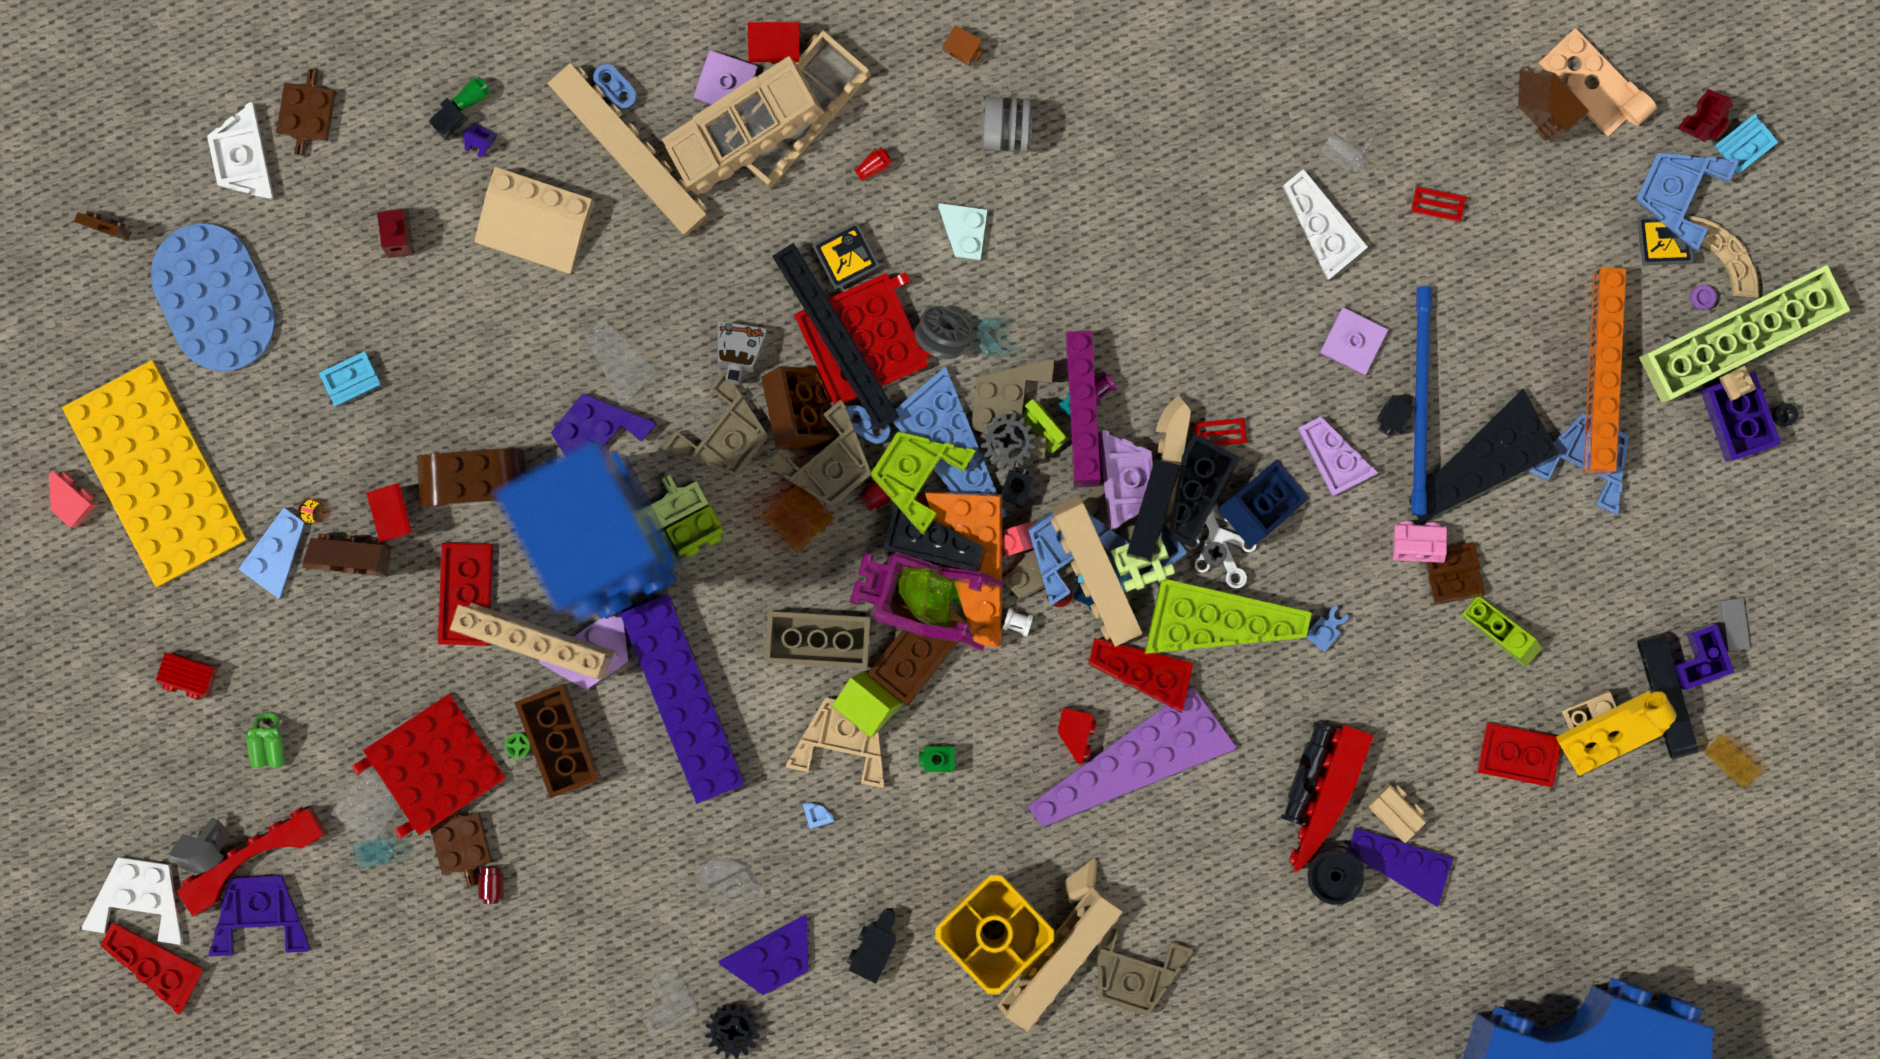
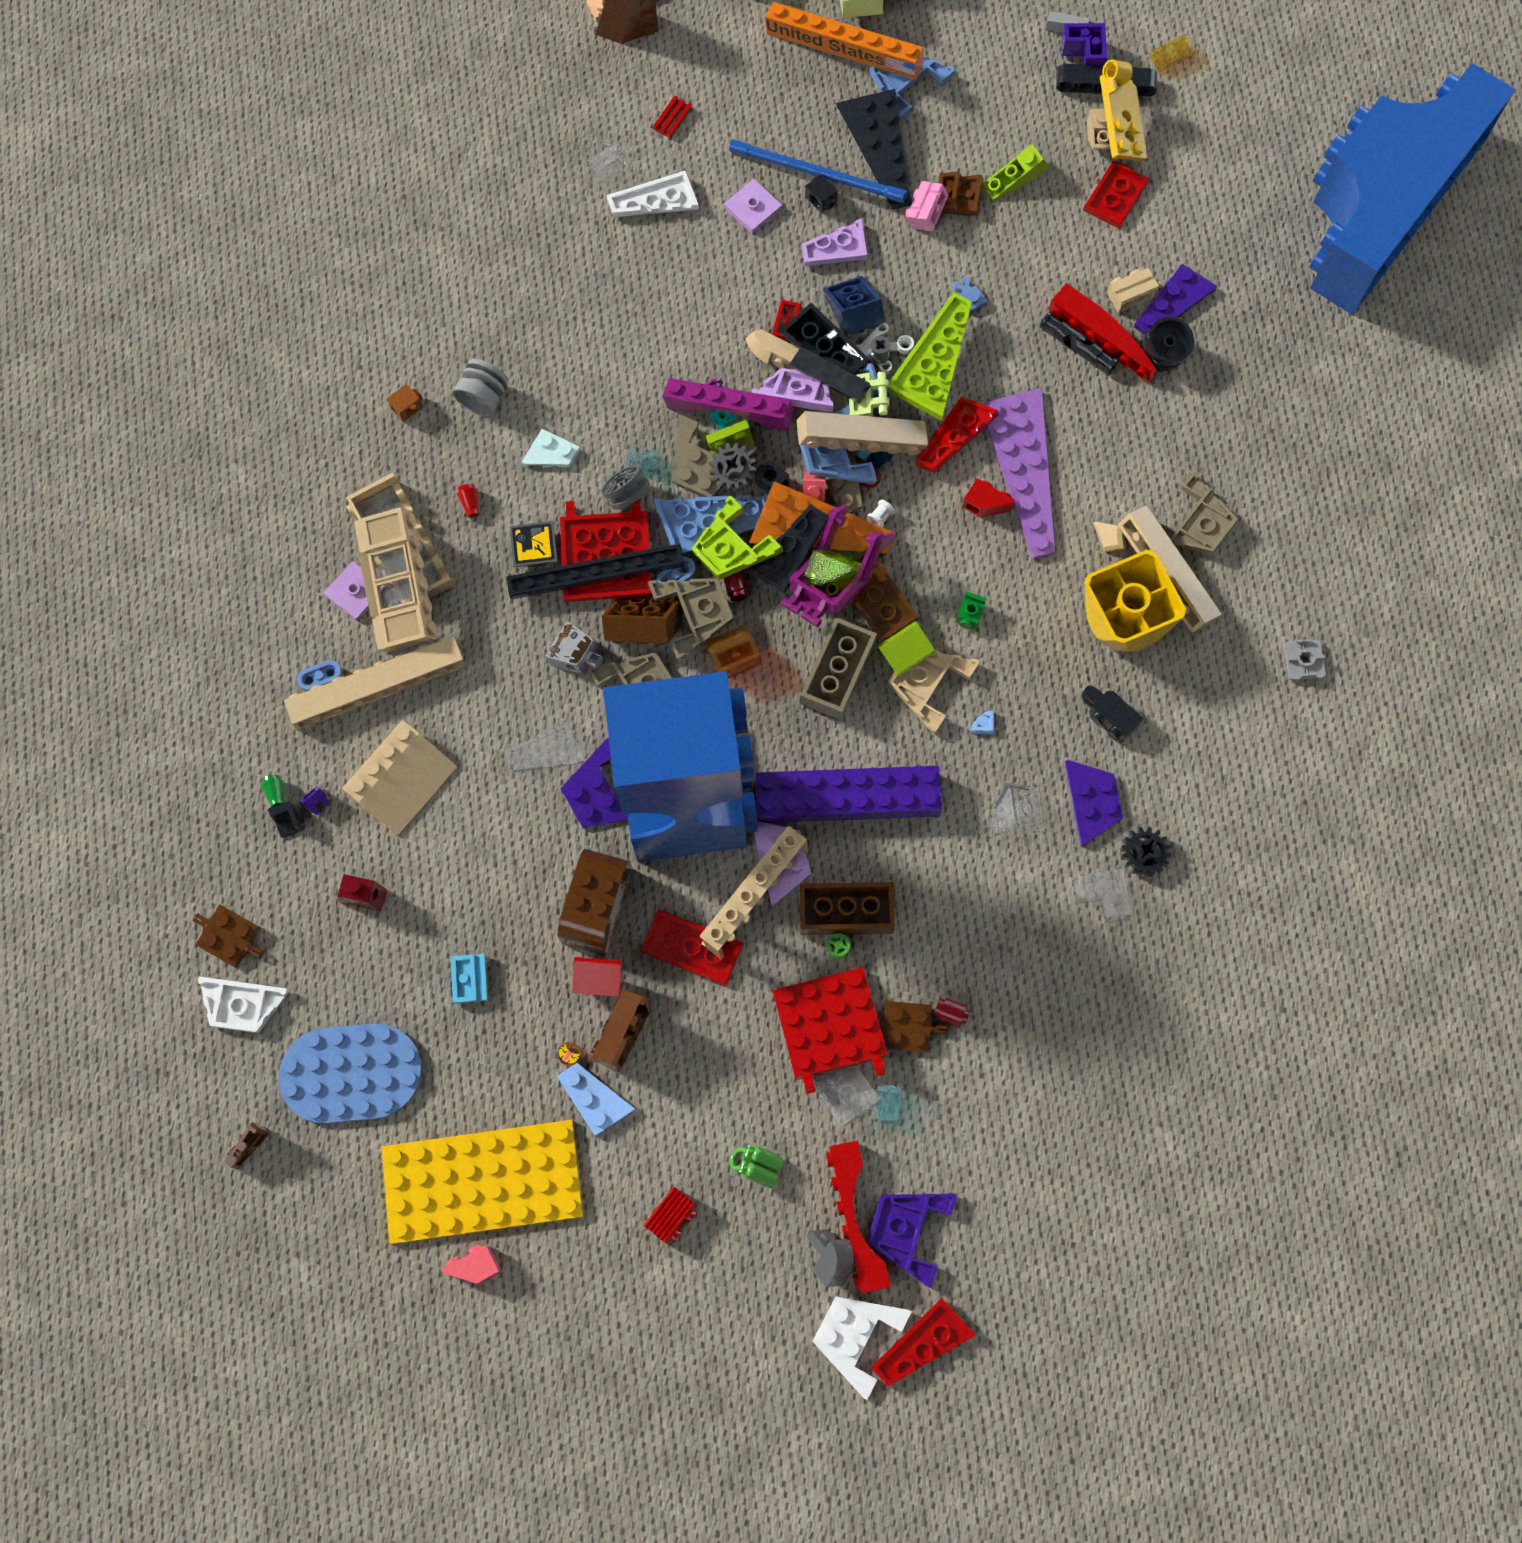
camera: 65 degrees left, 15 degrees down
red slope [748,22,800,62] -> none

